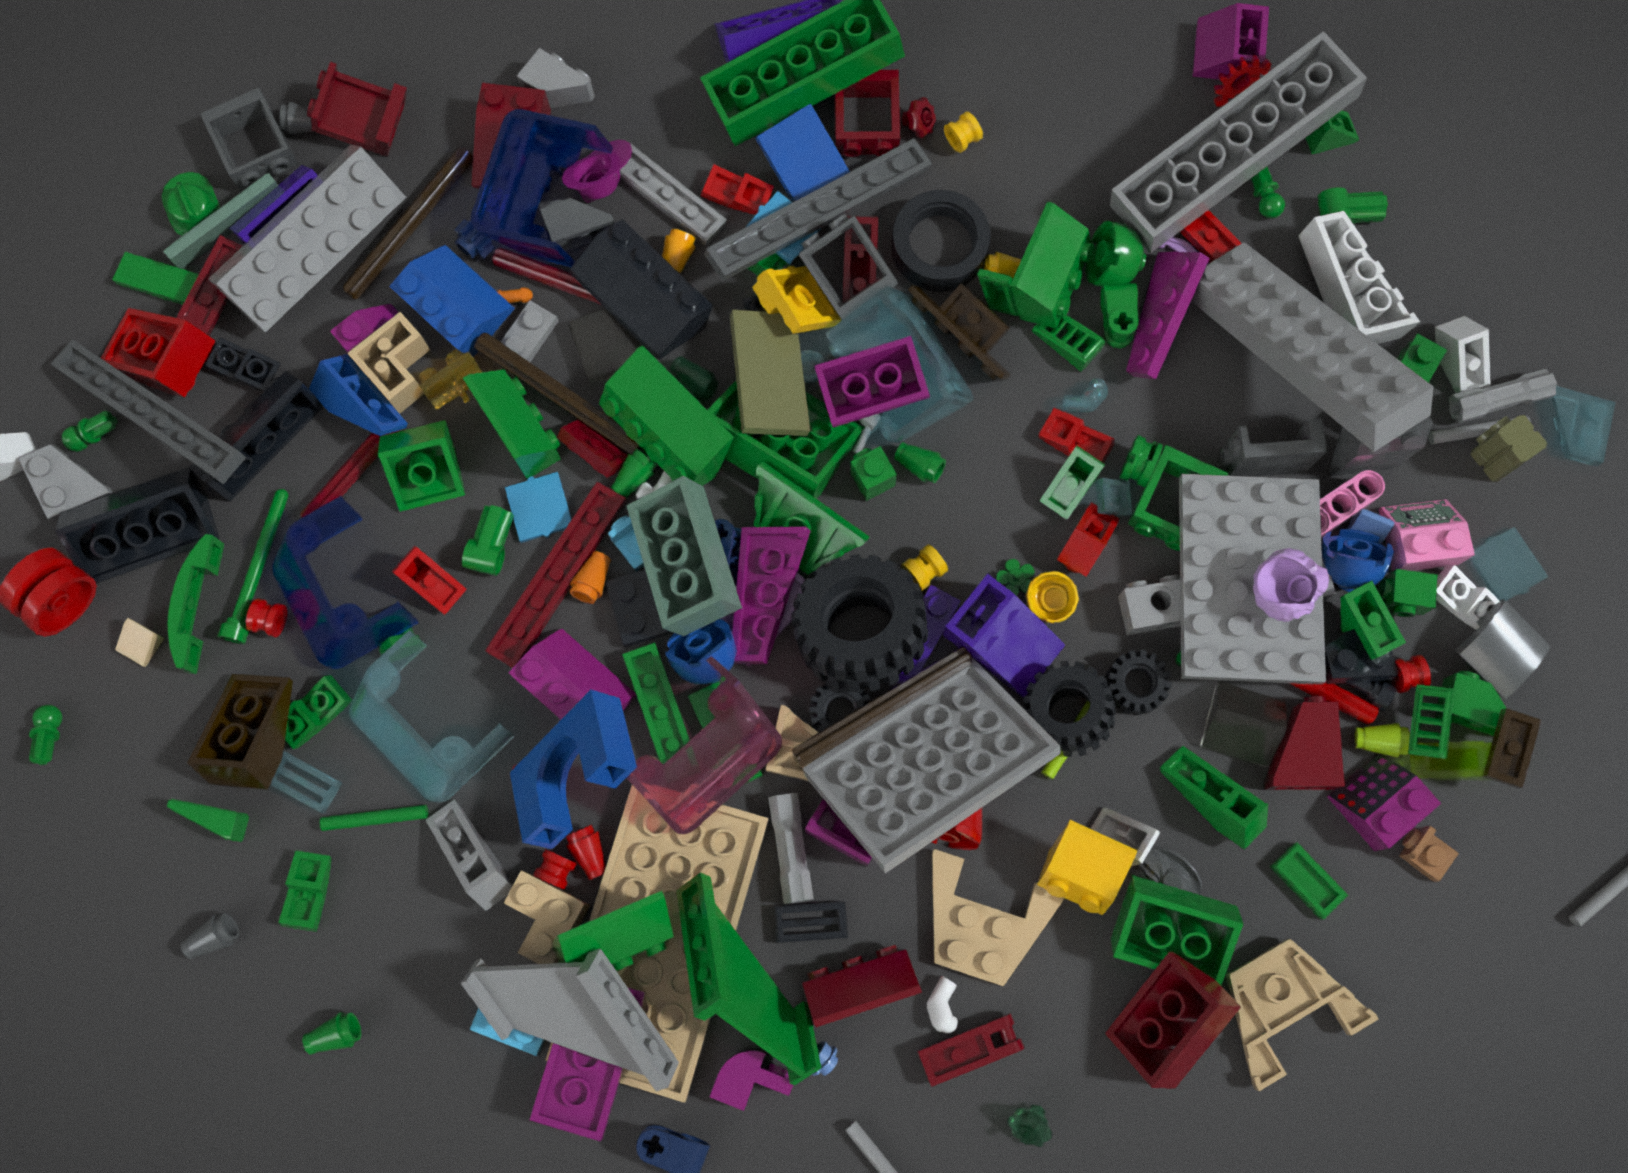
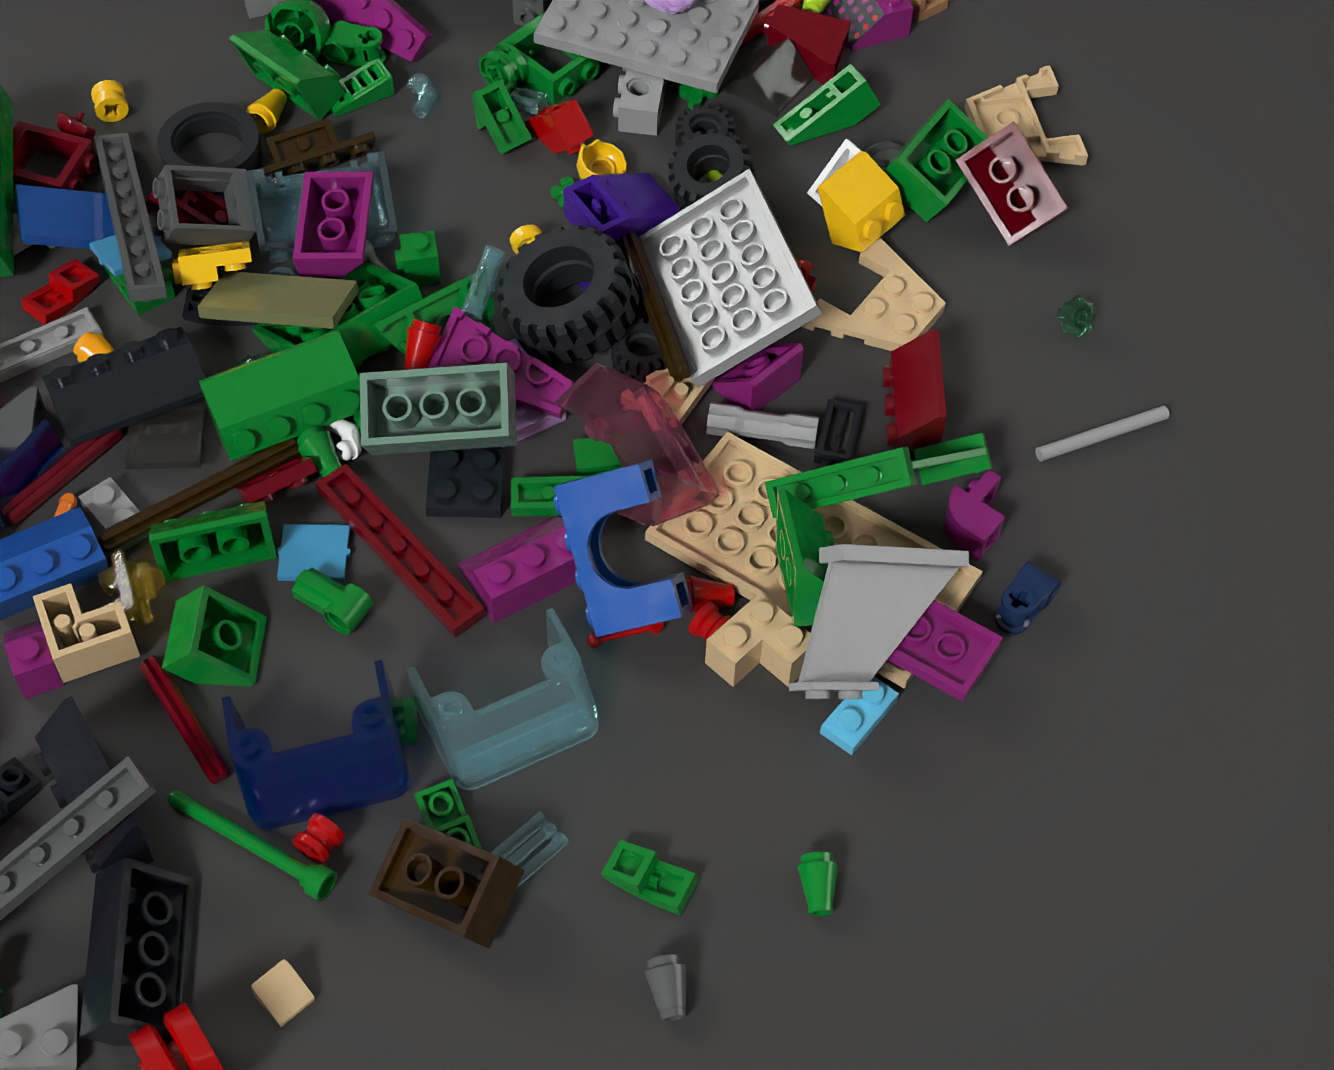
camera: 75 degrees left, 20 degrees down
green slope [167,799,249,842] -> none
green slope [168,534,224,674] -> none
blue slope [309,354,408,436] -> none
green bar [320,805,429,831] -> none
red slope [392,545,467,615] -> none
light grey slope [426,799,513,911] -> none
orange cone [570,551,611,604] -> none
medium azure bracket [608,516,644,572] -> none
blue cylinder [665,619,737,684] -> none
green cone [894,442,946,483] -> none
dark red plate [917,1013,1025,1087] -> none
white arm [927,976,958,1034] -> none
green slope [977,269,1019,316] -> none
red slope [1038,408,1115,463] -> none
green tile [1269,842,1348,920] -> none
none -> red cone [404,318,442,370]
none -> clear light blue pin [460,245,506,320]

